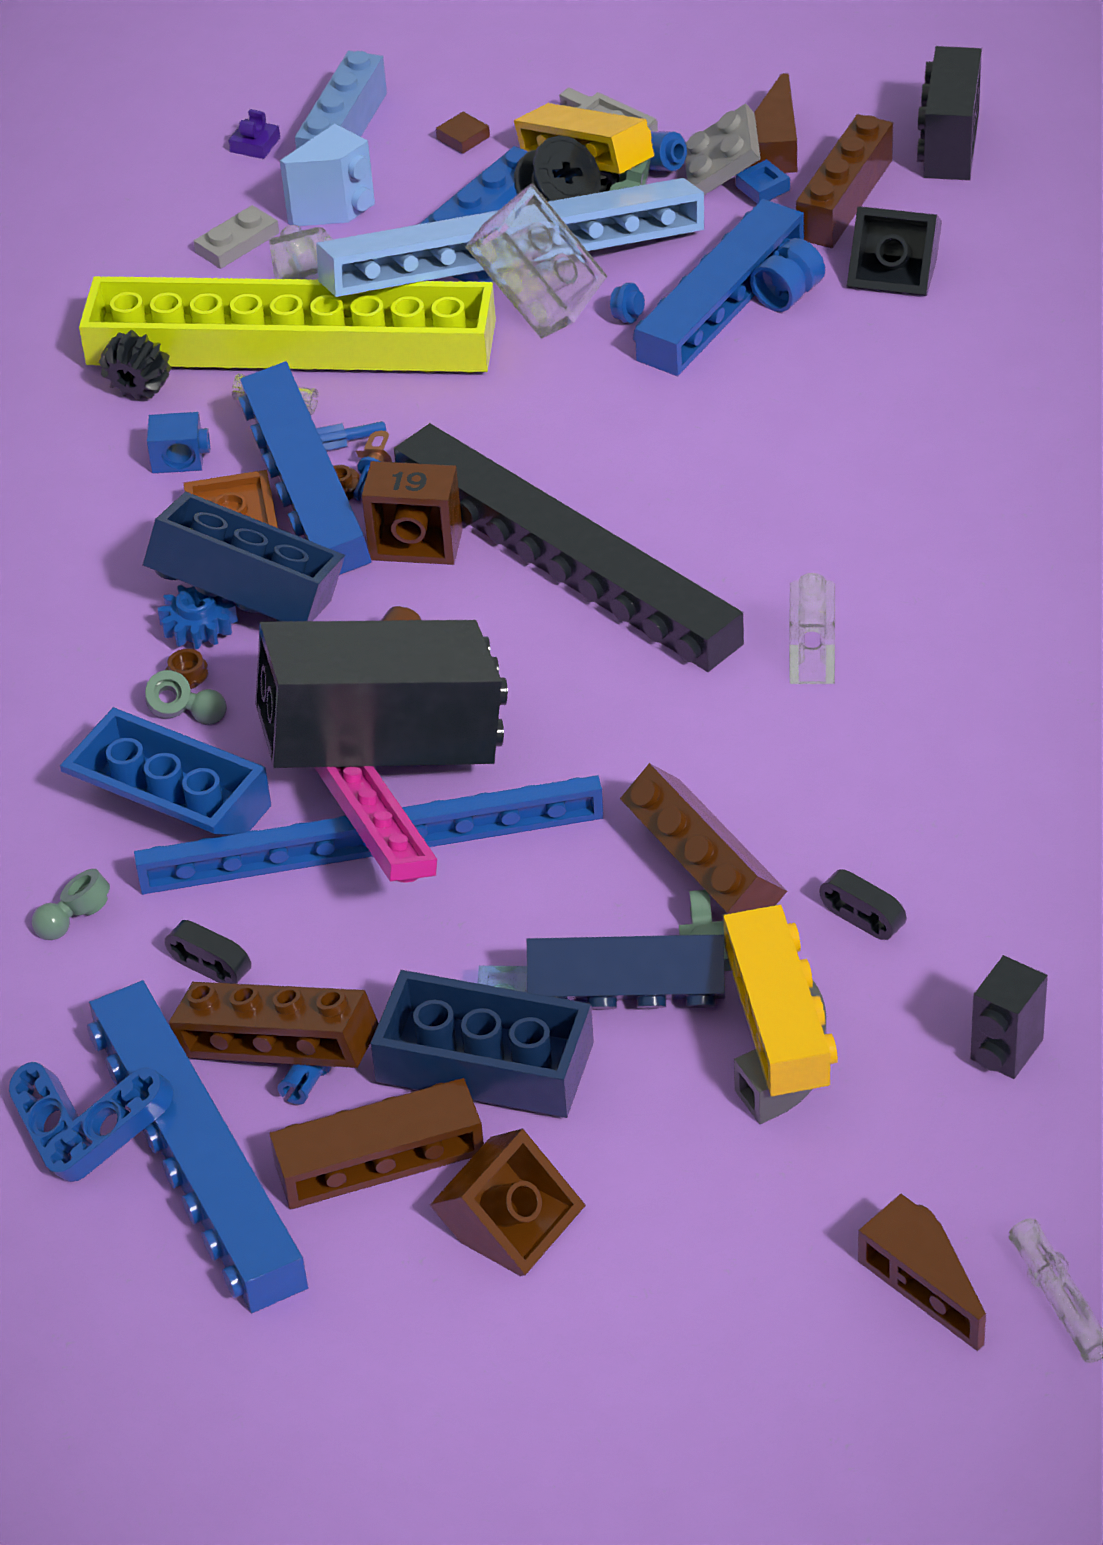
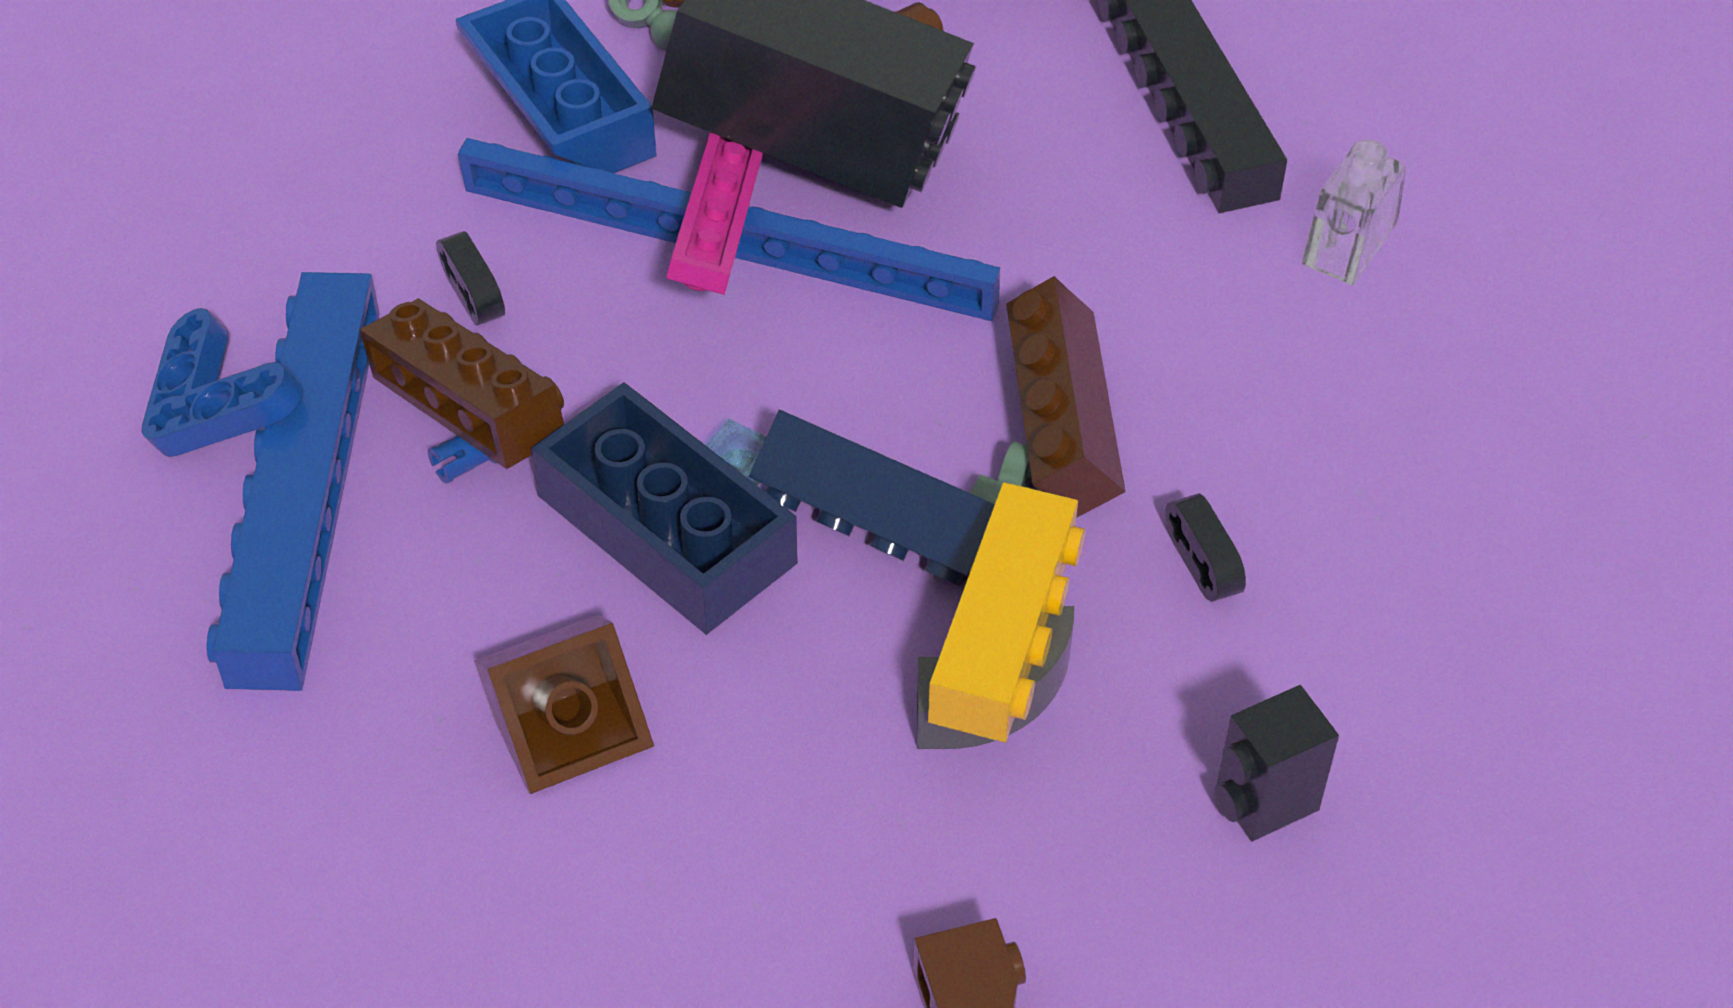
camera: 25 degrees right, 5 degrees up
sand green plate [32,869,110,940] -> none
reddish brown brick [269,1078,484,1210] -> none

